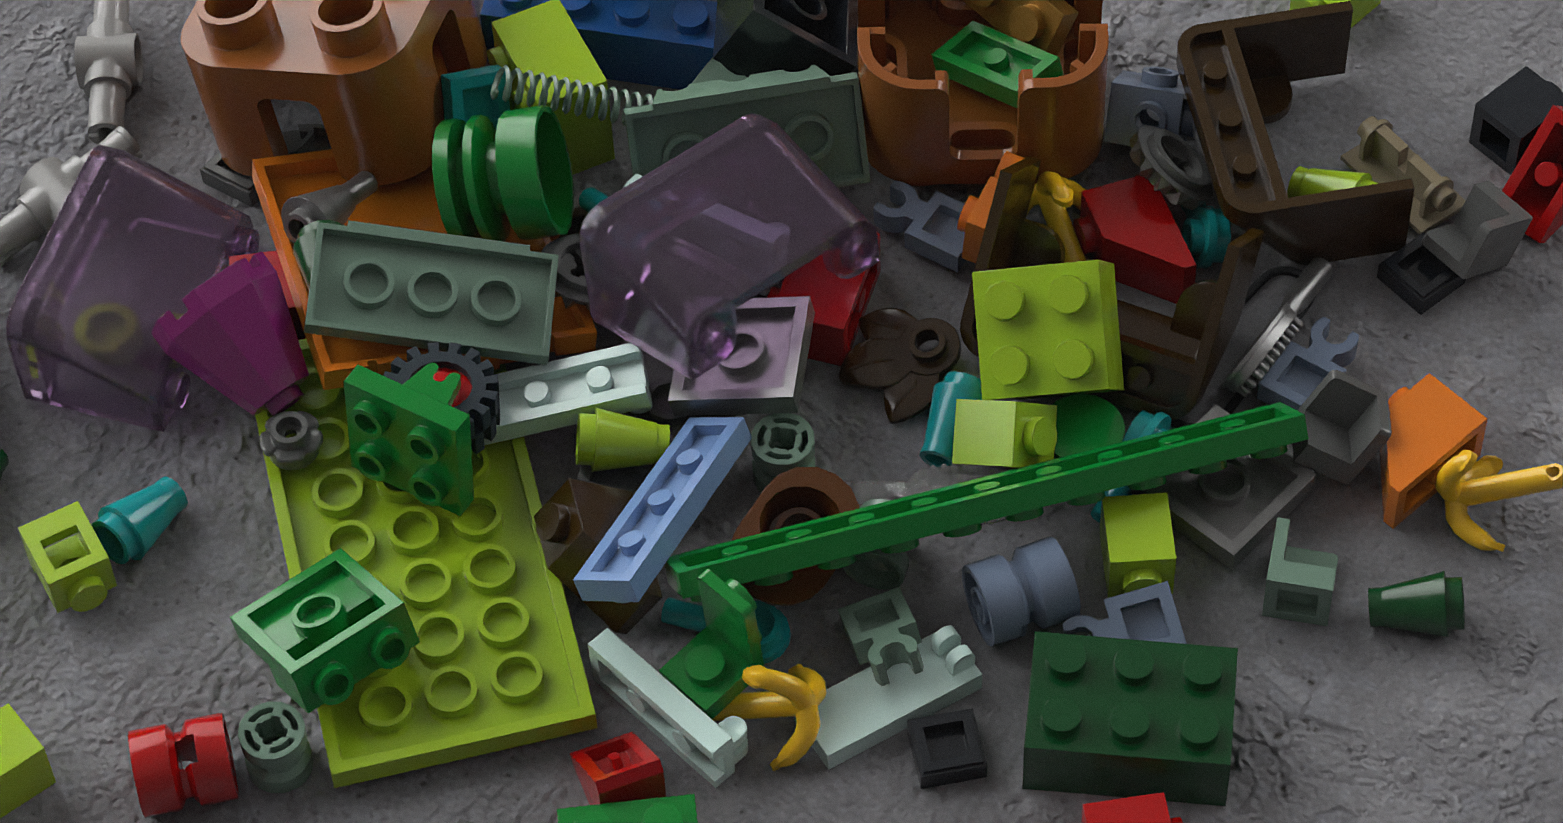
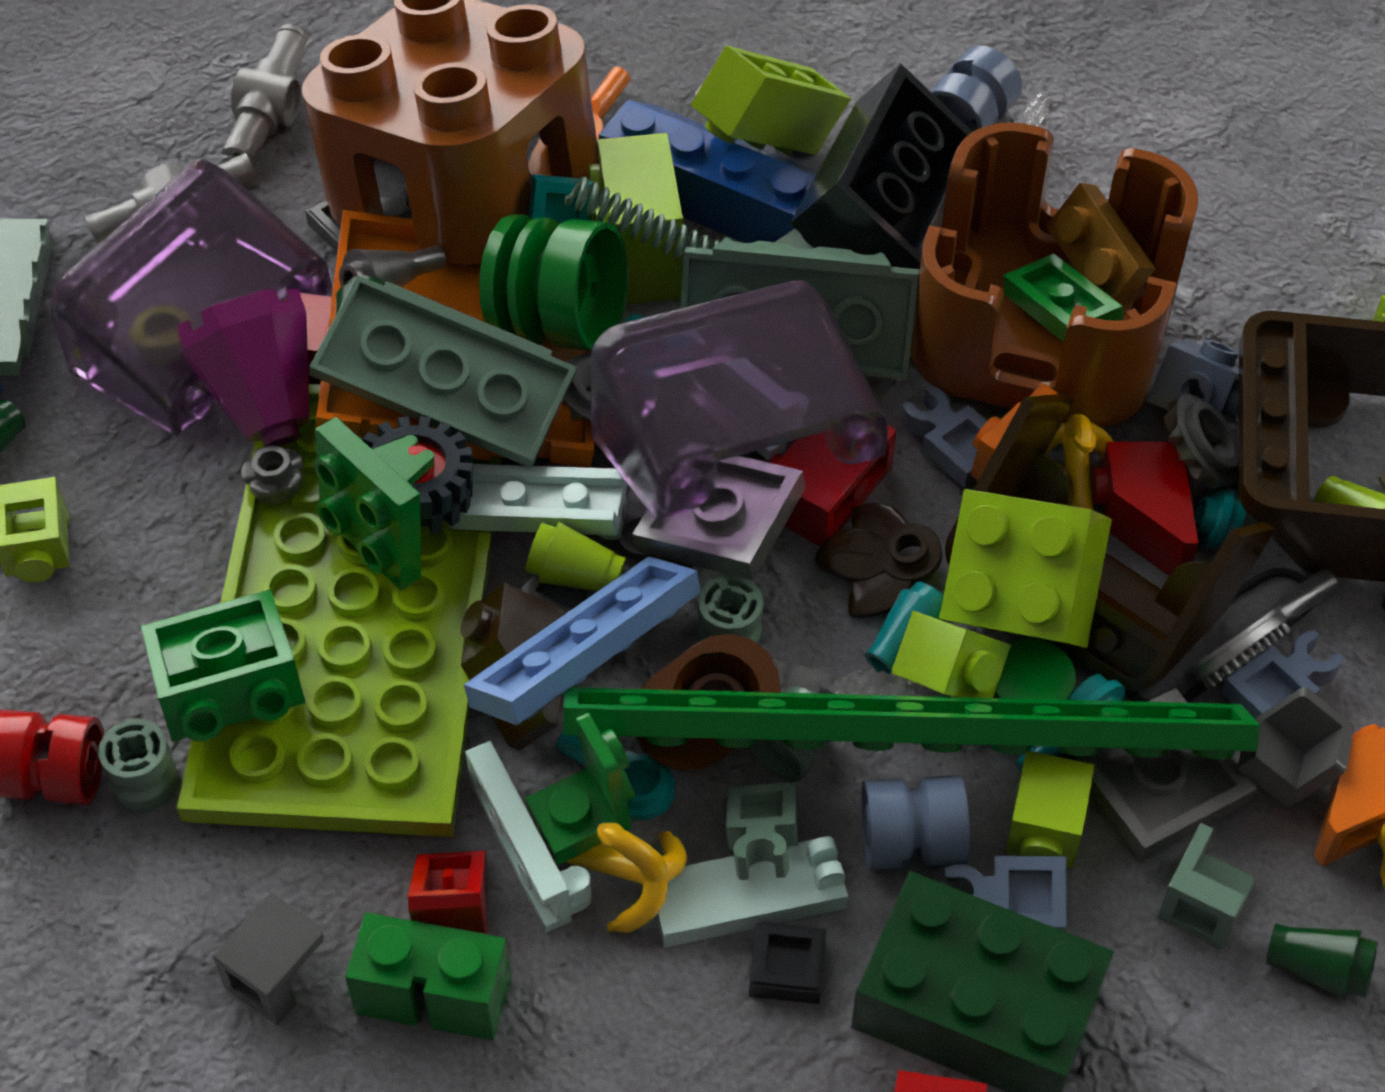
camera: 15 degrees right, 0 degrees up
teal cone [91,476,188,564] -> none

